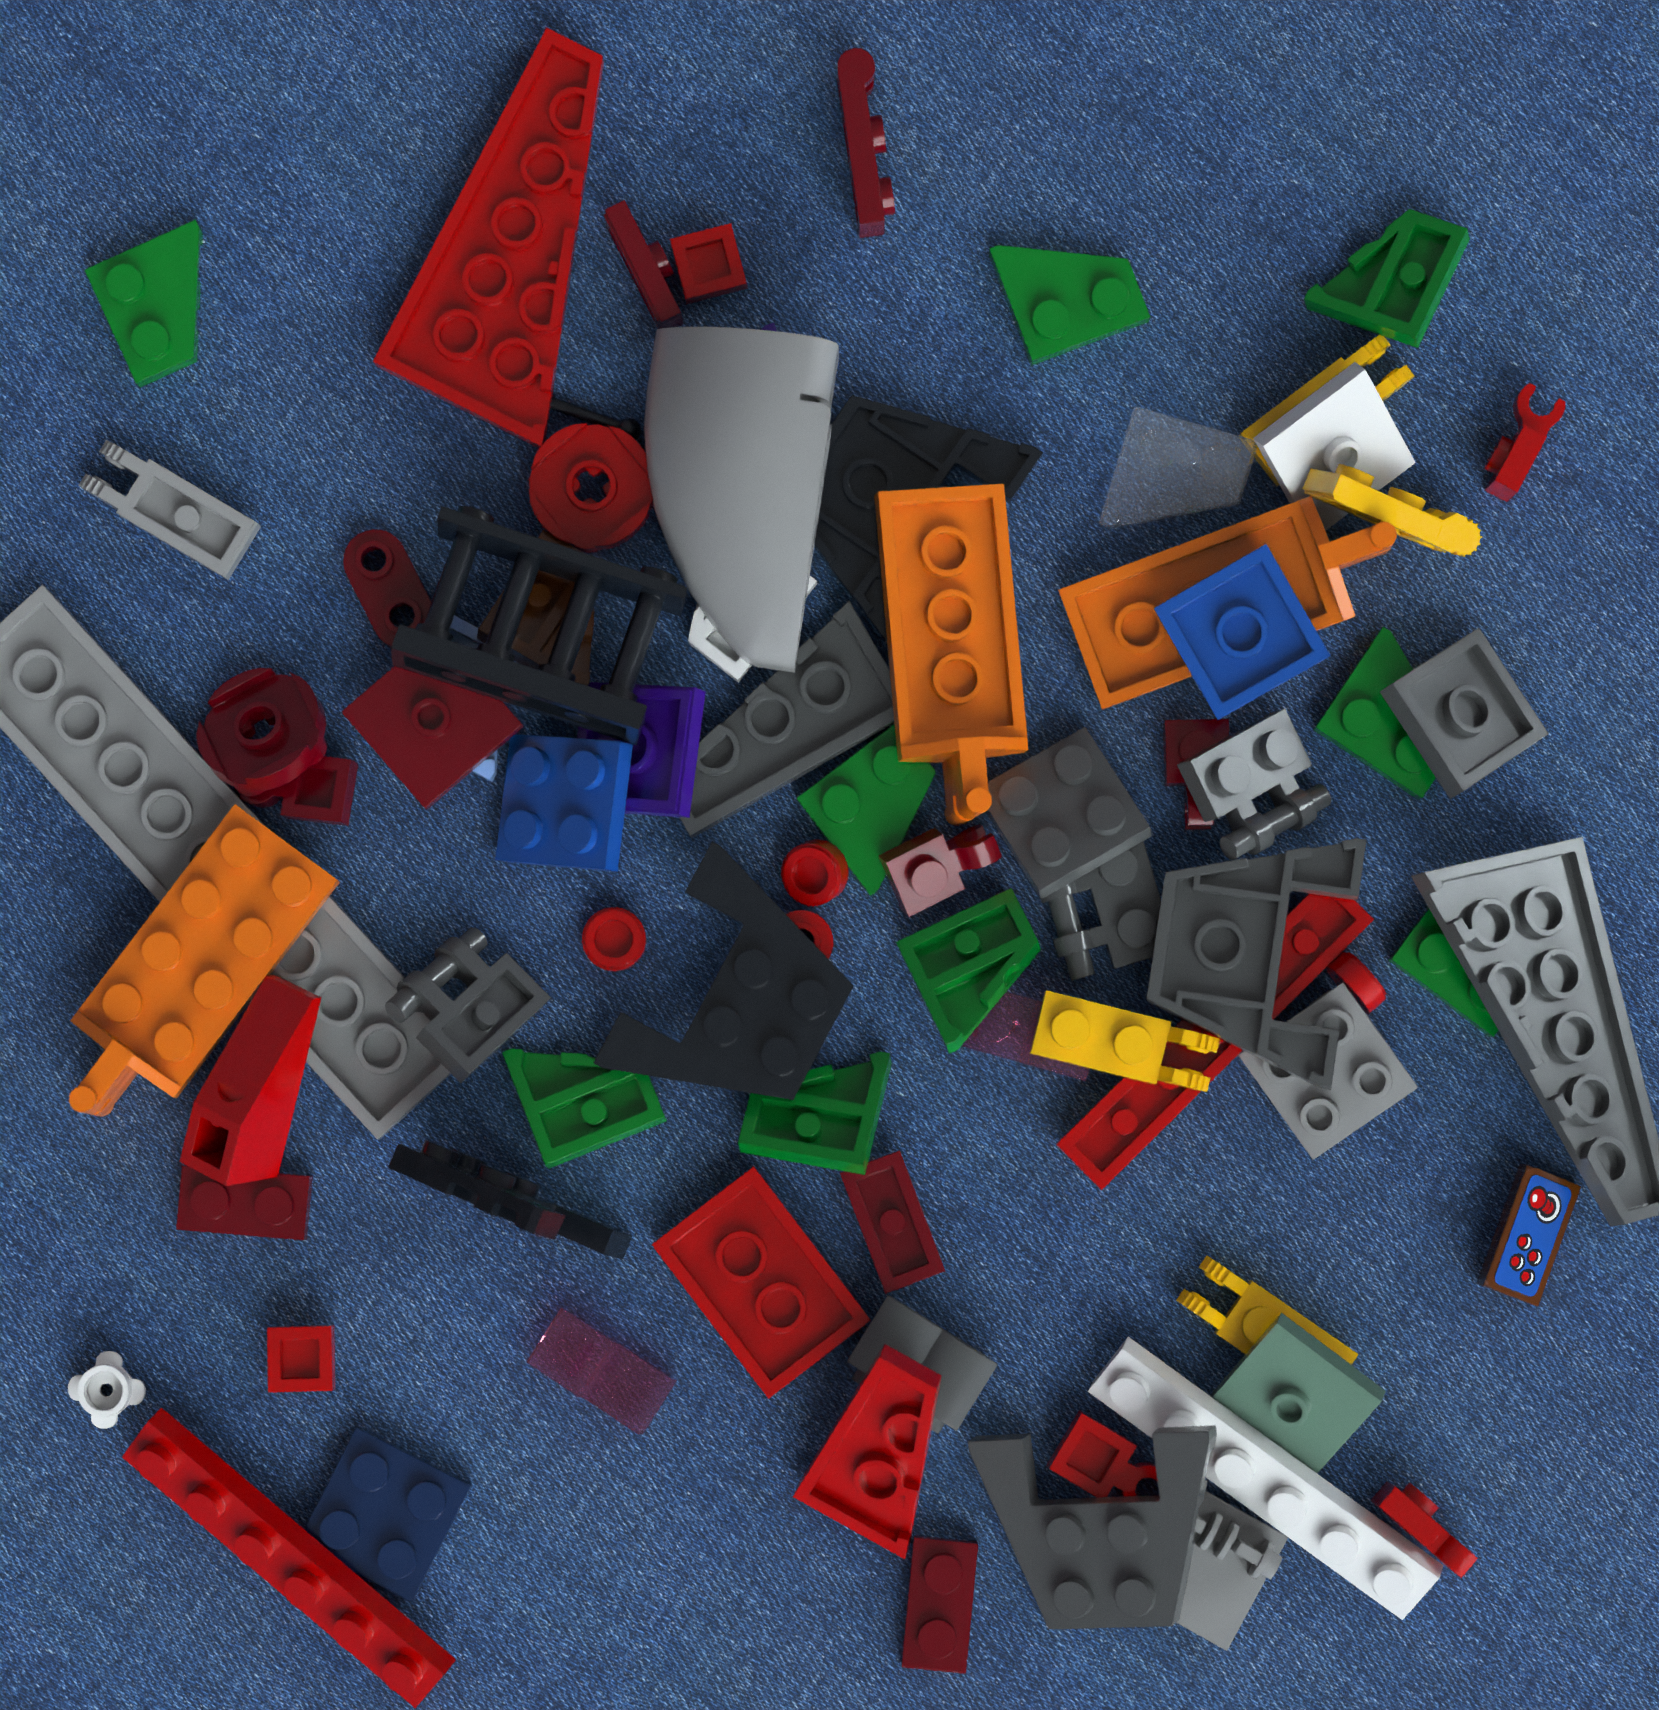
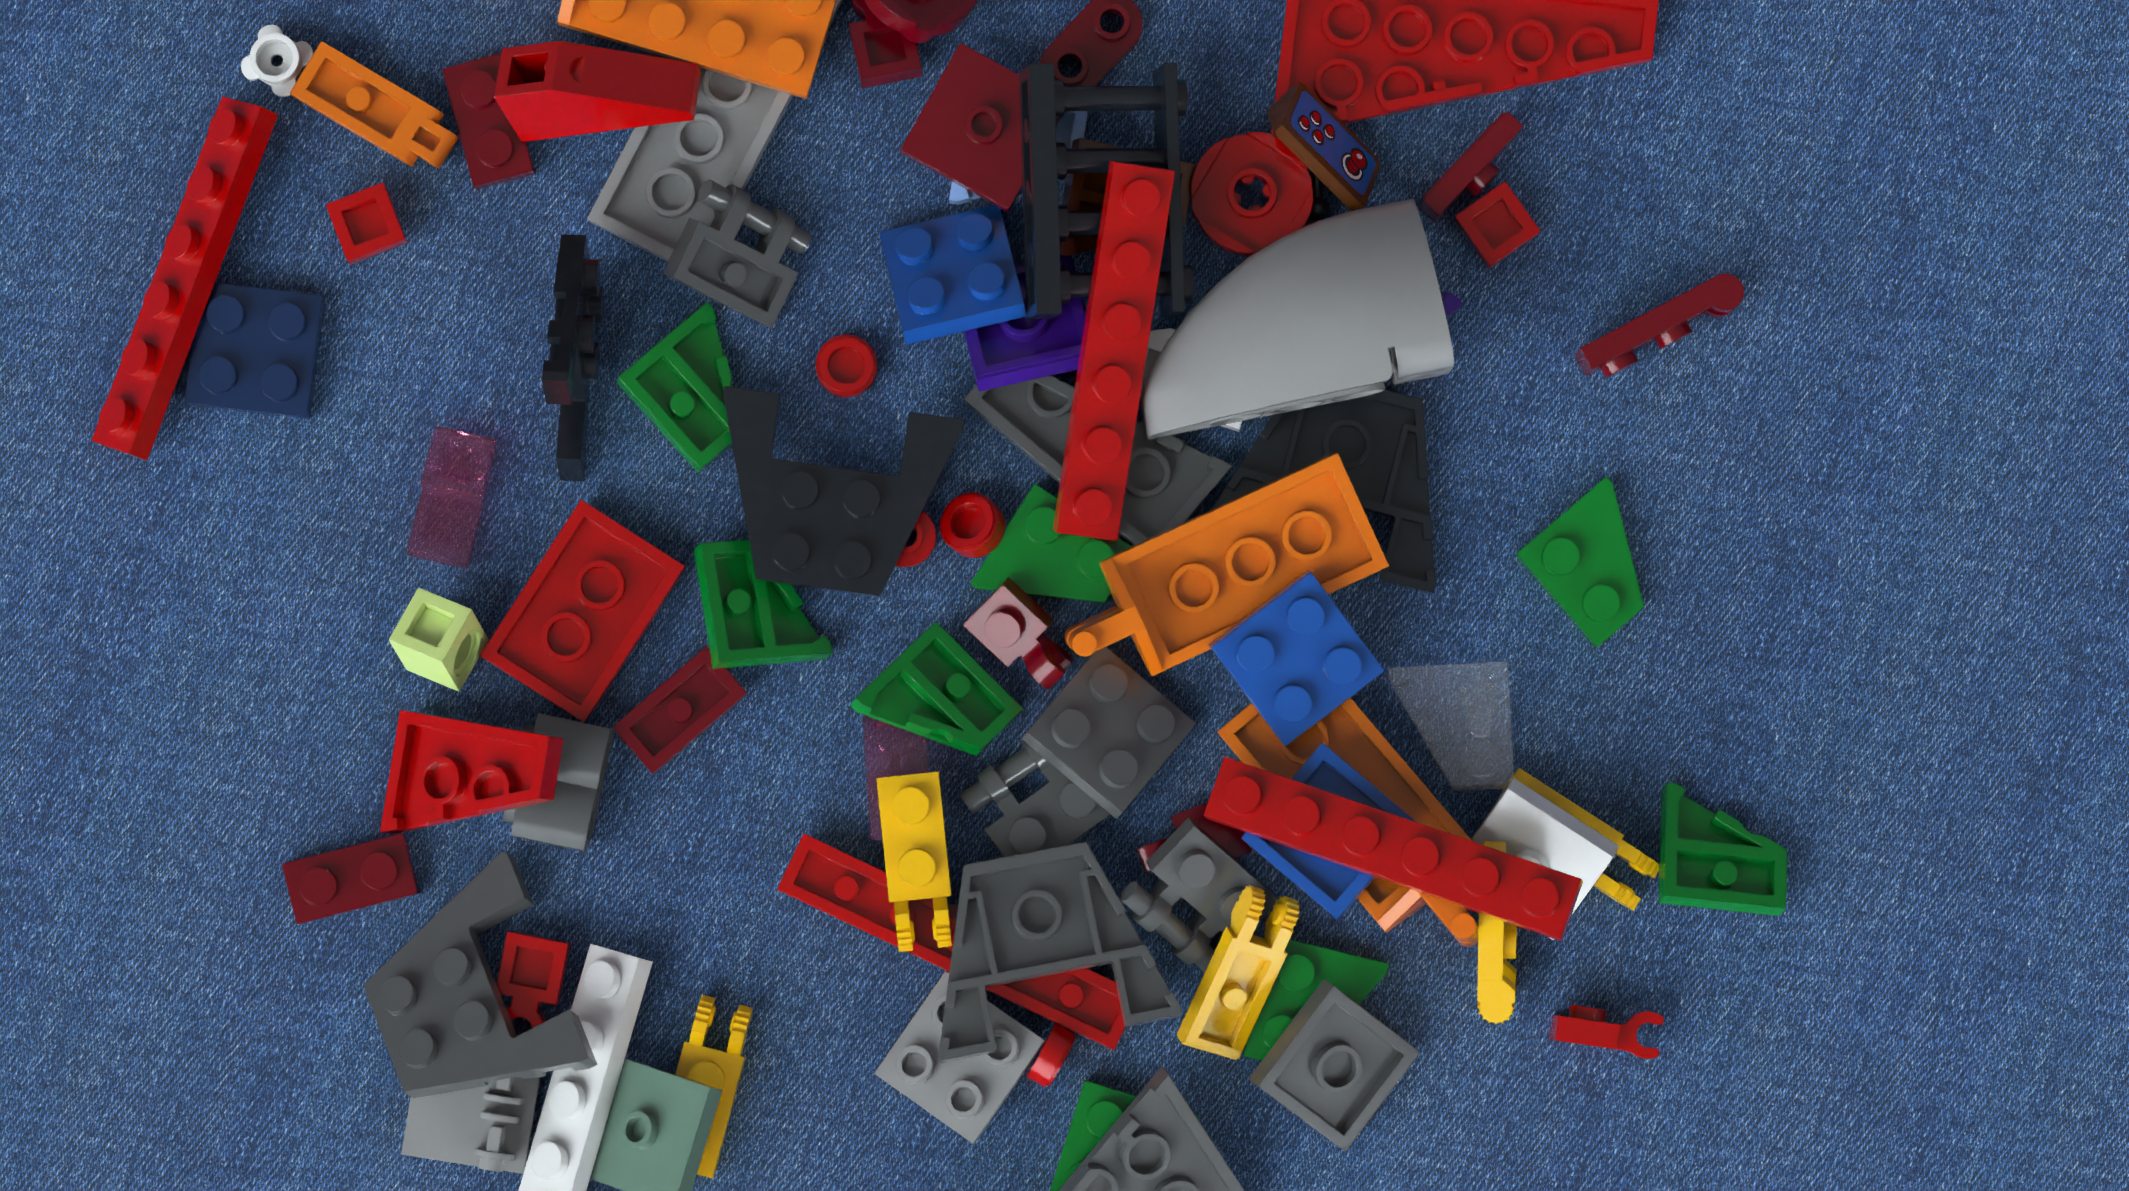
camera: 70 degrees right, 0 degrees up
none -> orange hinge [290,41,459,169]
none -> yellowish green brick [389,587,489,692]
none -> red plate [1053,160,1175,541]
none -> yellow hinge [1176,885,1300,1060]
none -> red plate [1203,756,1583,941]
none -> blue plate [1209,570,1385,746]
none -> slope [1267,82,1380,211]

